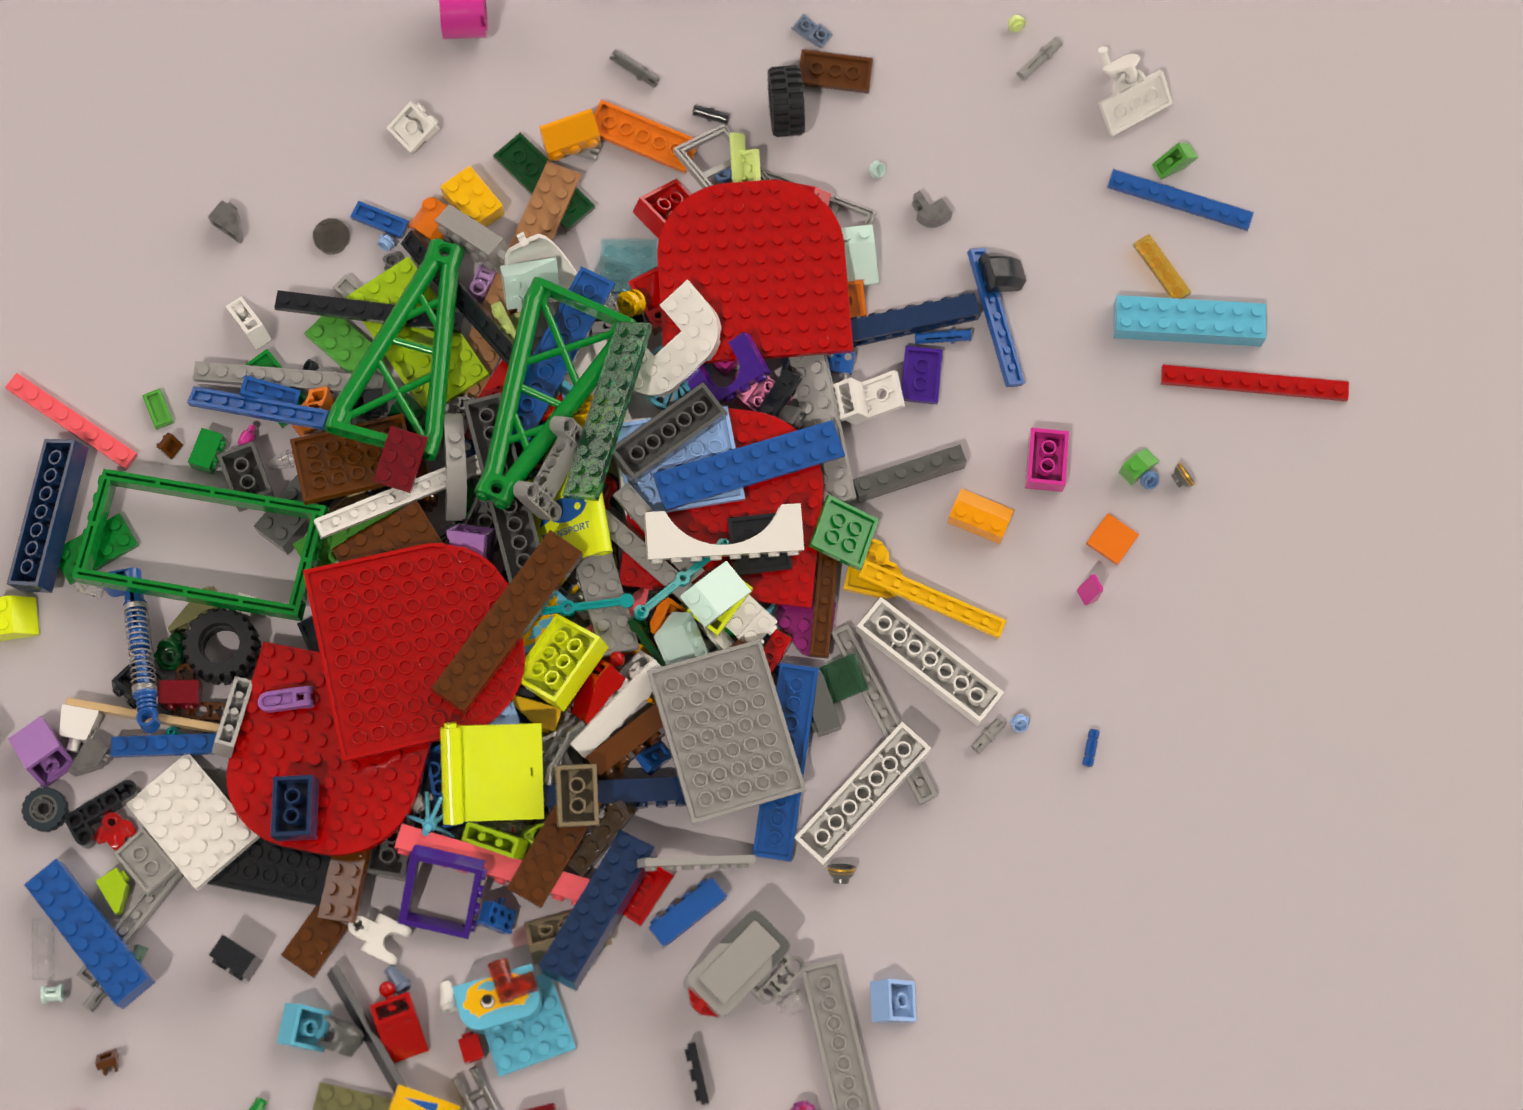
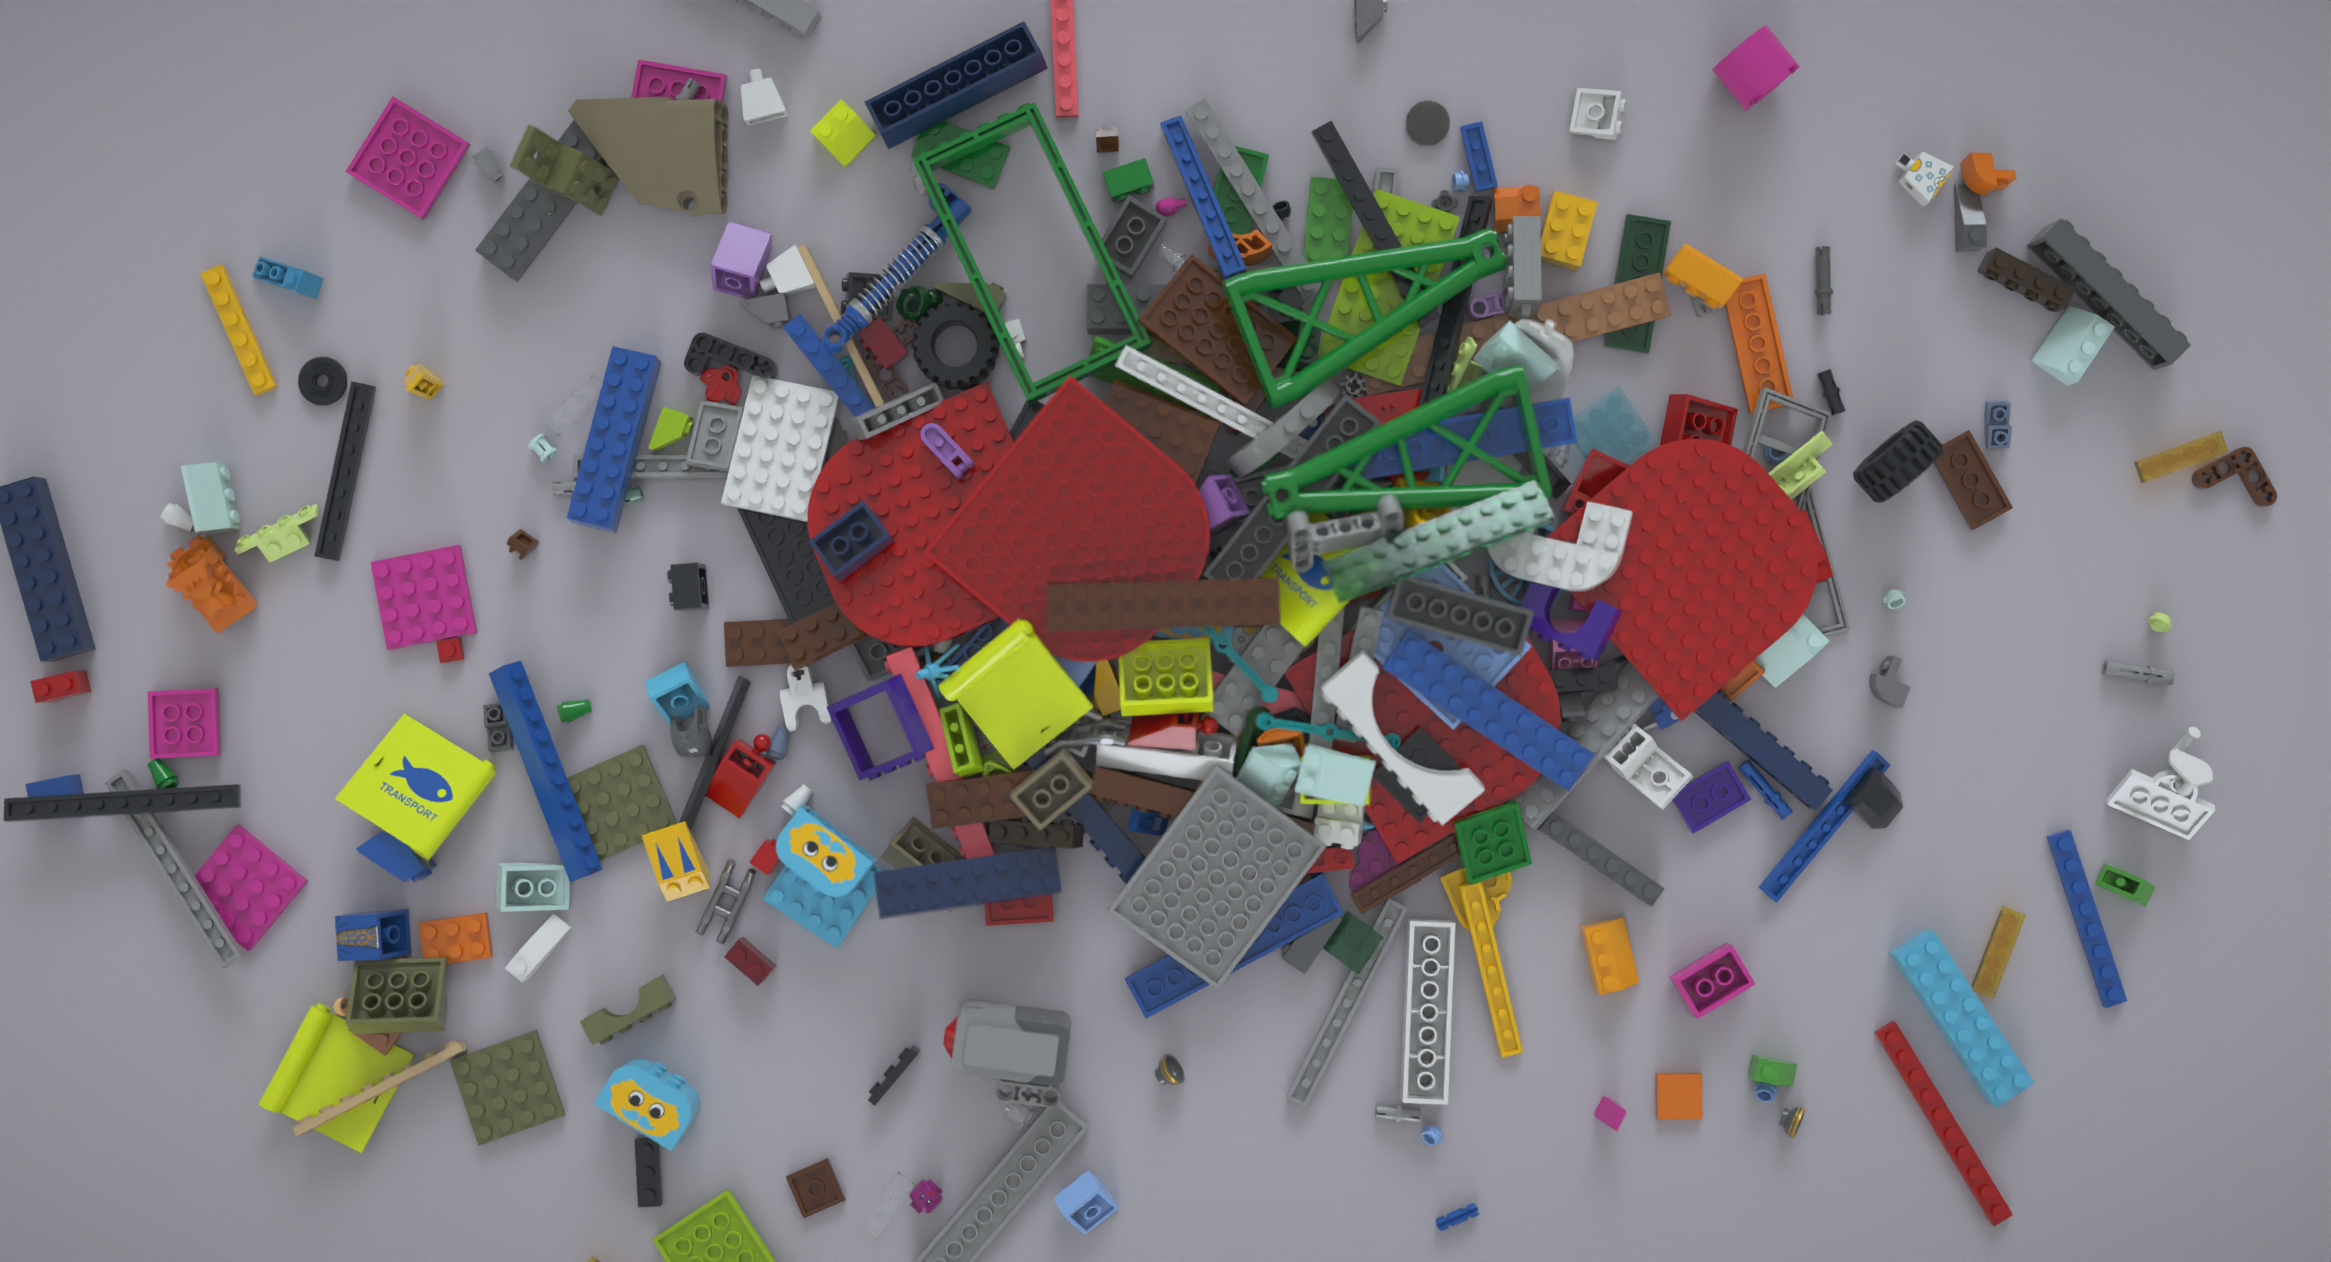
camera: 55 degrees right, 15 degrees up
black wheel [21,787,69,832] -> none
bright green tile [142,388,174,430] -> none
white slope [226,296,272,349] -> none
blue plate [240,375,301,405] -> none
dark red plate [373,426,429,494] -> none
blue piece [476,897,517,934] -> none
clear red brick [487,958,539,1004] -> none
yellow wheel [617,289,646,317] -> none
light grey plate [637,855,756,871] -> none
blue brick [649,878,727,948] -> none
white brick [794,722,932,867] -> none

